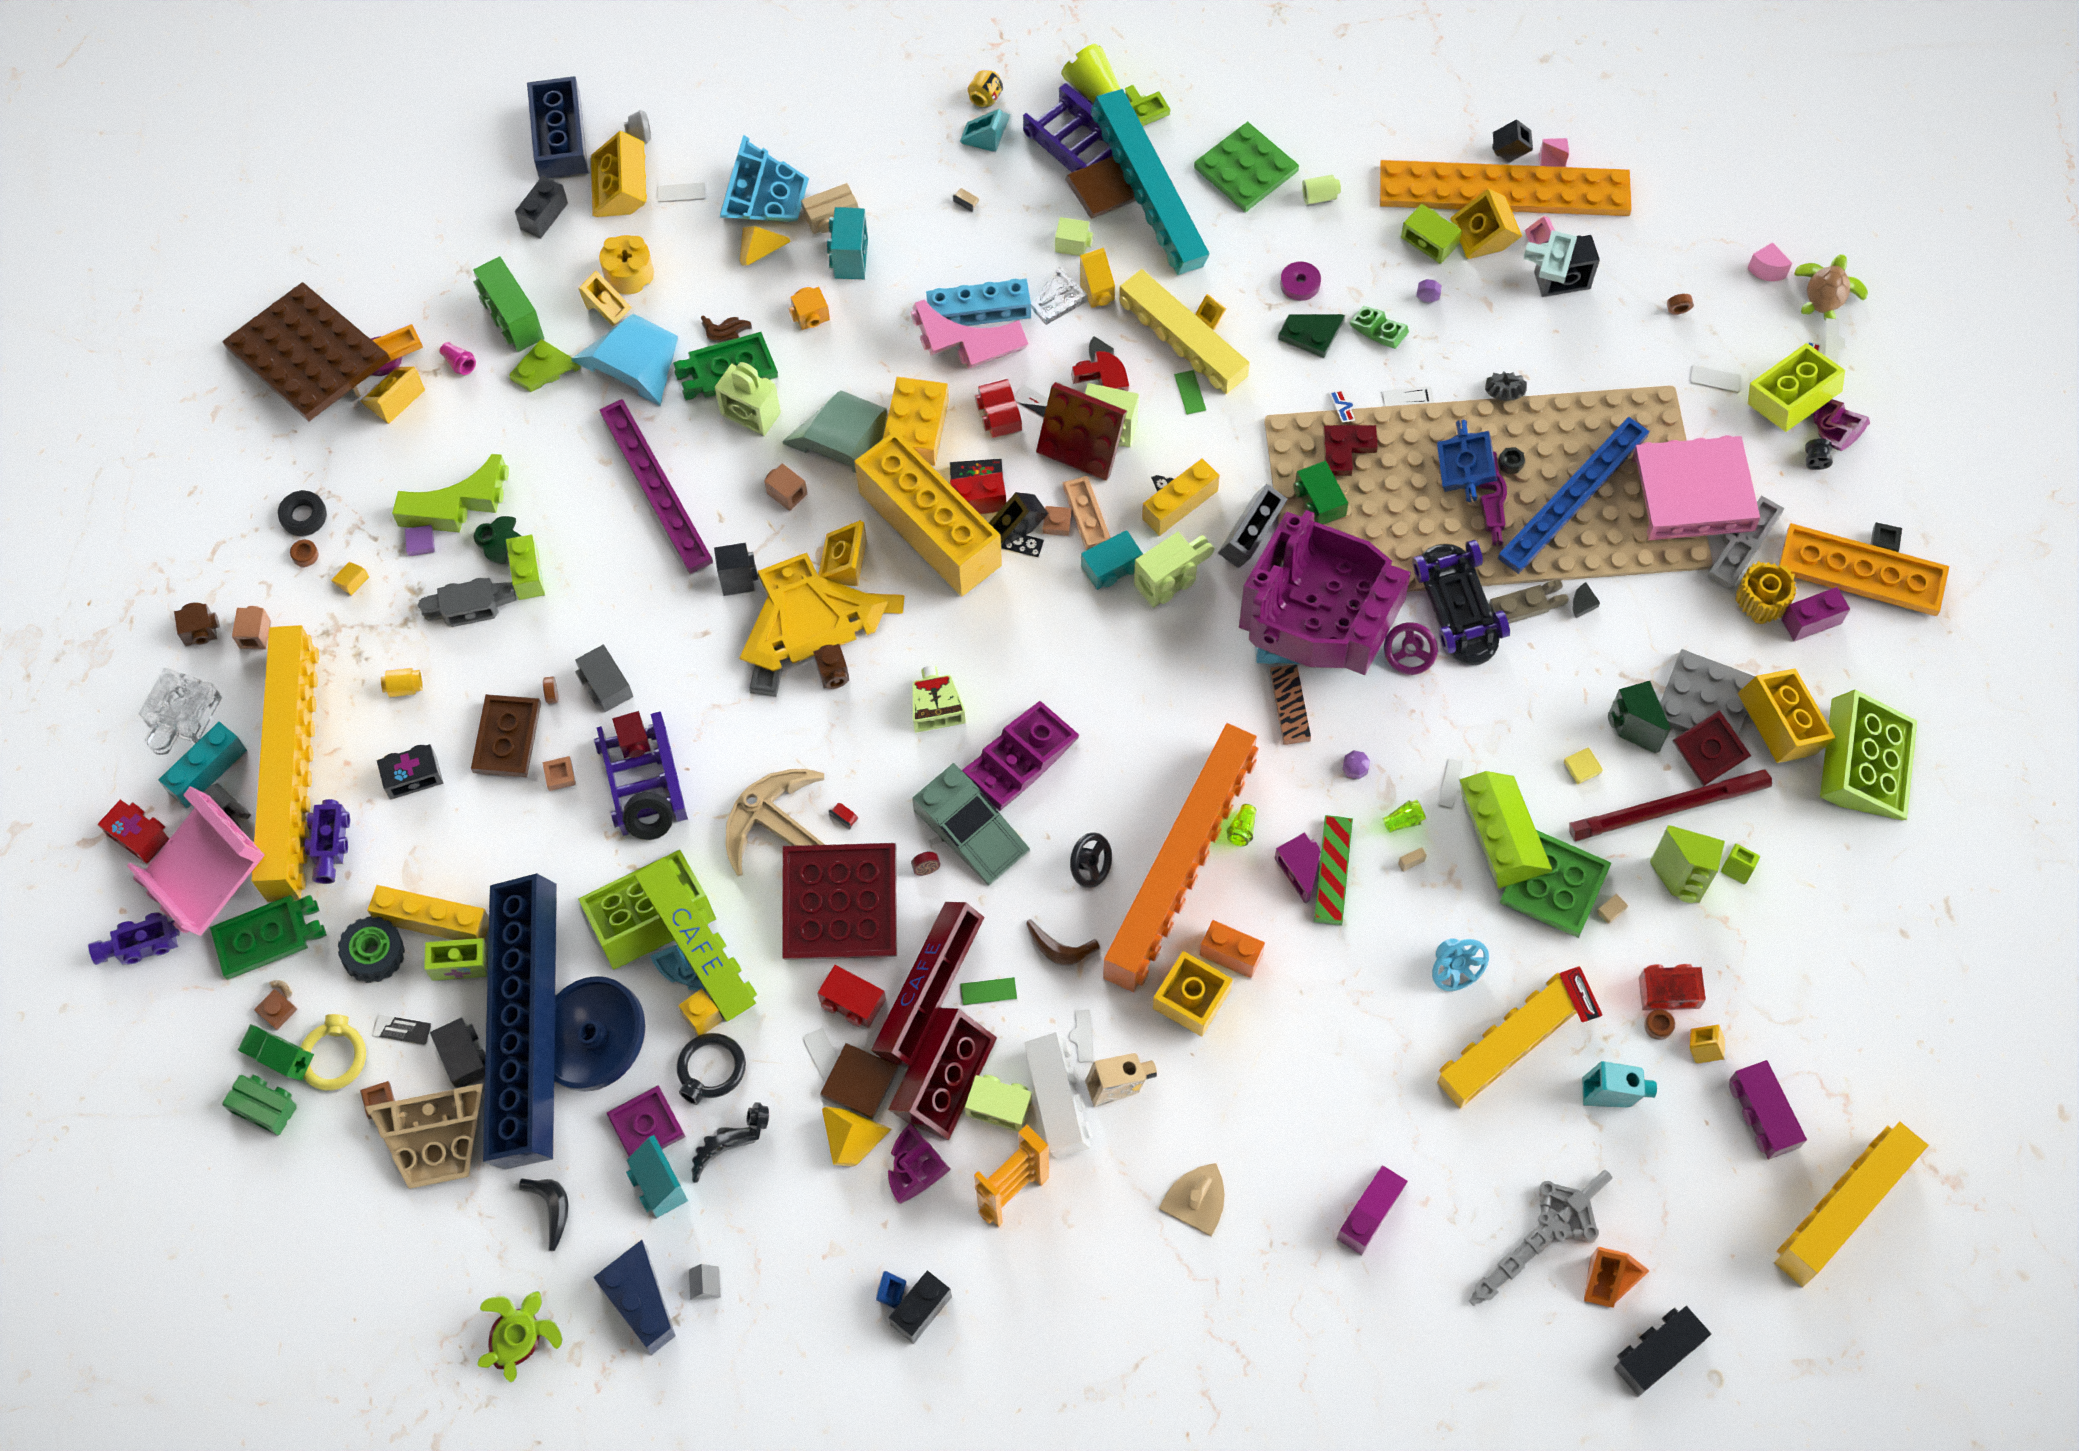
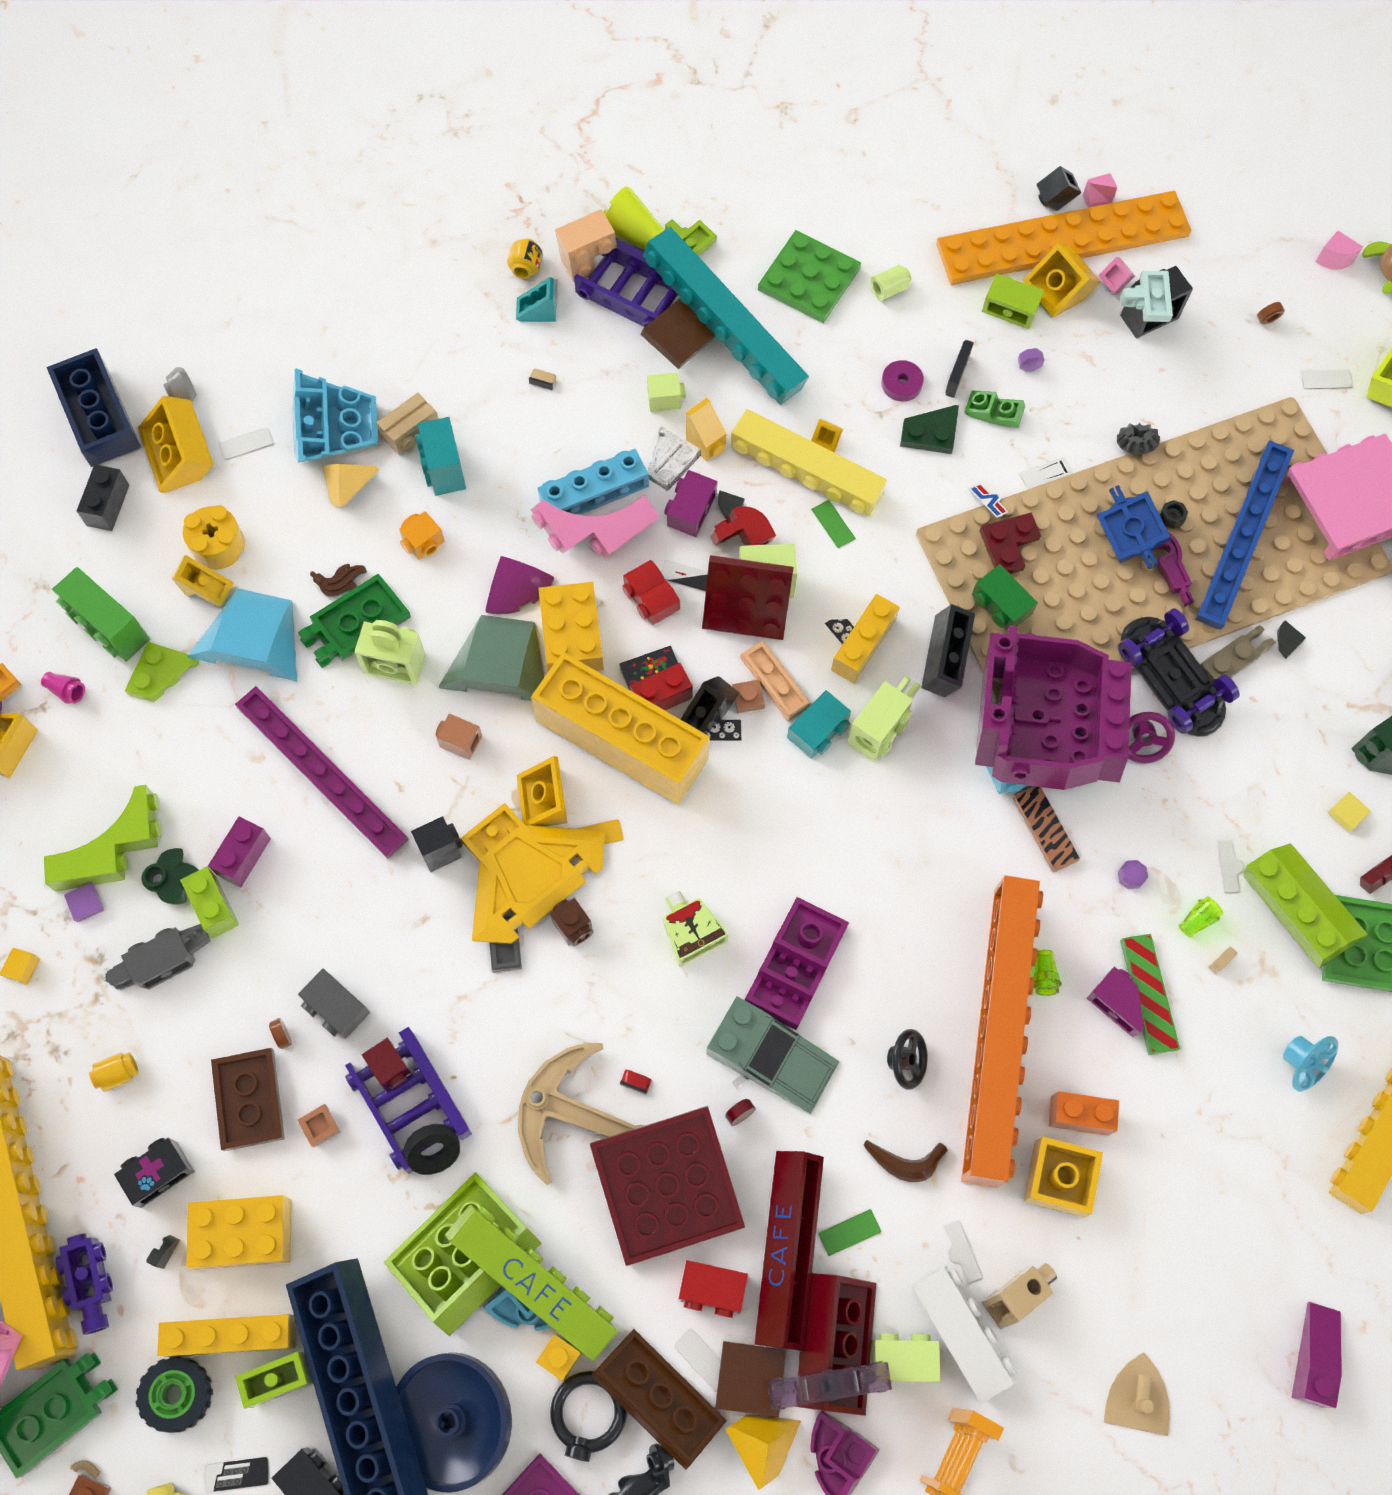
camera: 20 degrees left, 5 degrees up
none -> pearl dark grey tile [146,1235,180,1269]
none -> yellow brick [186,1195,291,1270]
none -> magenta brick [208,816,271,888]
none -> magenta brick [485,556,554,614]
none -> light nougat brick [555,209,617,283]
none -> reddish brown tile [591,1329,727,1470]
none -> magenta brick [664,470,718,537]
none -> piece [768,1361,892,1410]
none -> black tile [945,339,974,398]

